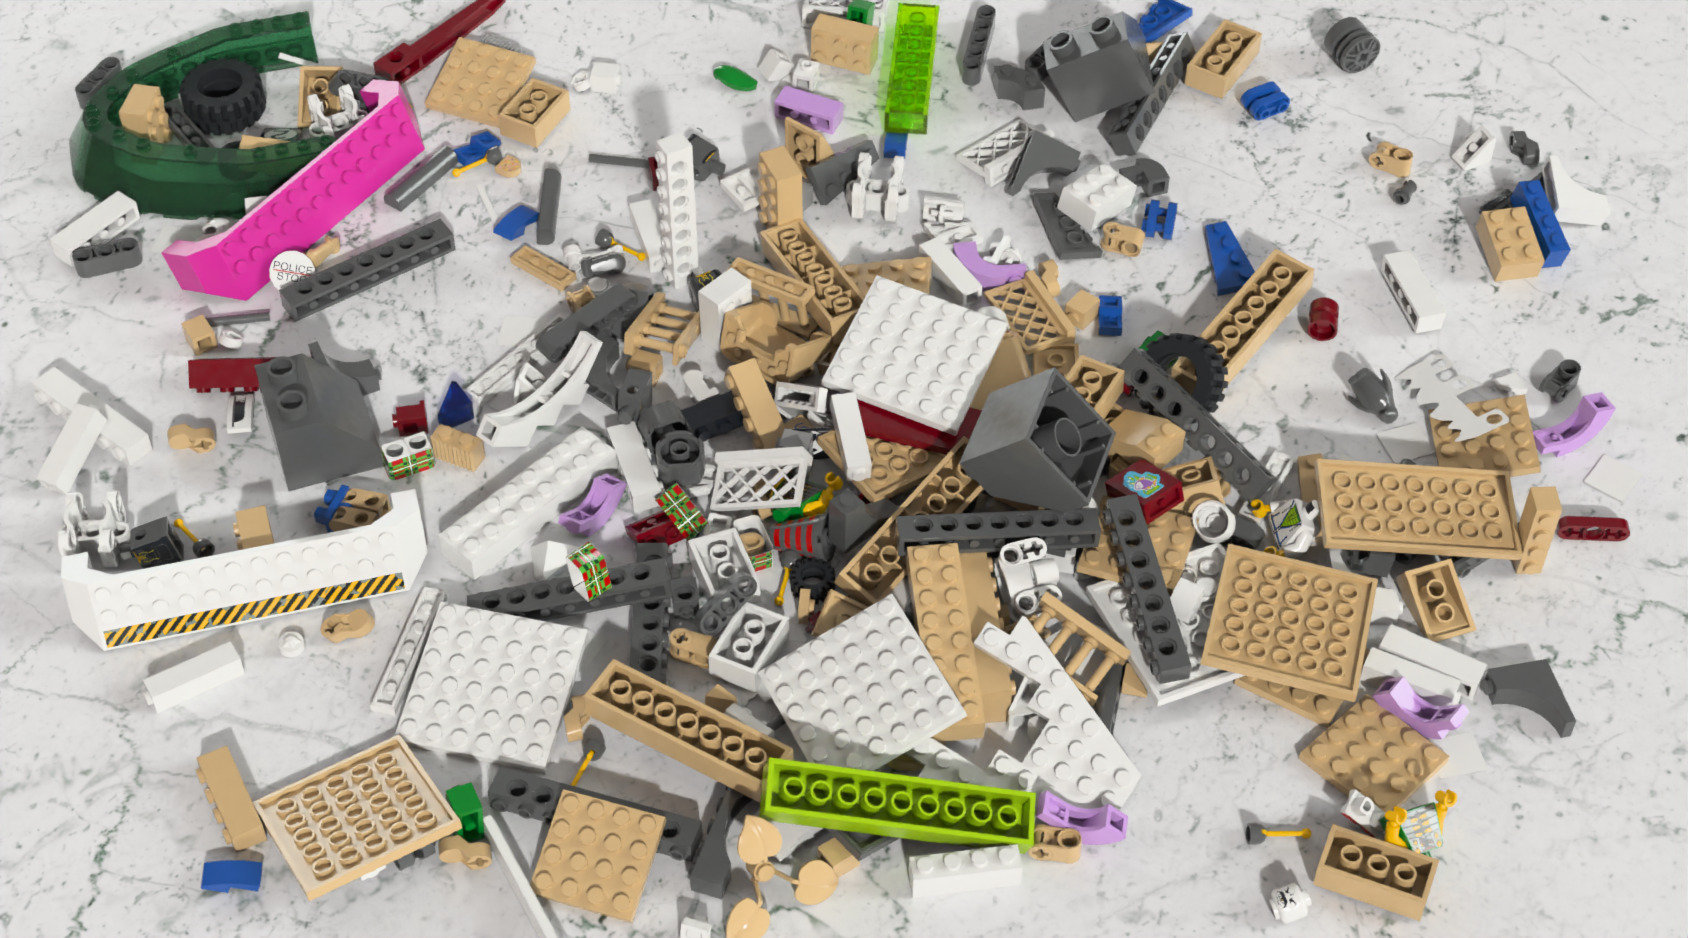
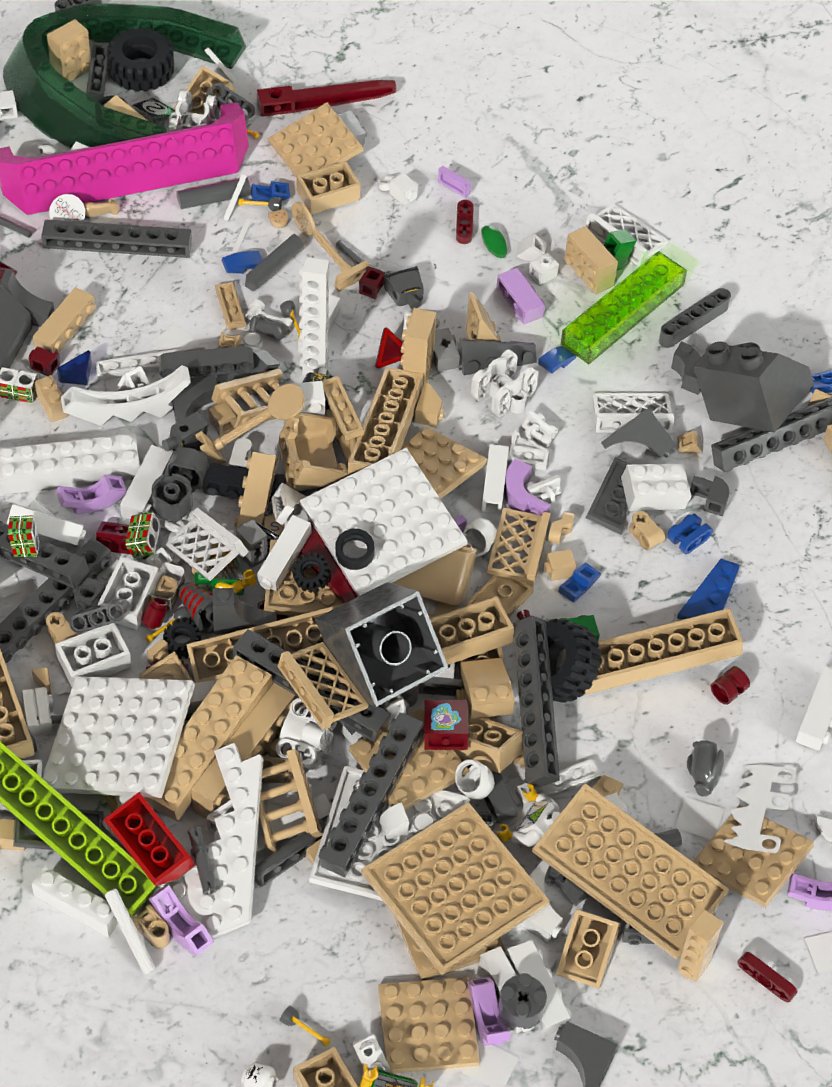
camera: 35 degrees right, 5 degrees up
none -> white brick [7,503,86,545]
none -> tan brick [33,287,96,353]
none -> red slope [103,792,196,886]
none -> white axle [105,889,155,974]
none -> dark red brick [142,597,168,629]
none -> dark grey pin [187,827,217,895]
none -> tan piece [195,384,305,465]
none -> white sticker [223,175,247,221]
none -> tan fence [277,642,369,730]
none -> tan piece [292,201,370,292]
none -> black tyre [292,552,331,593]
none -> black tyre [335,529,375,570]
none -> piece [375,327,404,369]
none -> tan slope [415,382,445,428]
none -> lavender tile [438,165,471,198]
none -> dark red beam [456,200,474,244]
none -> dark grey brick [499,973,547,1029]
none -> tan slope [677,430,702,453]

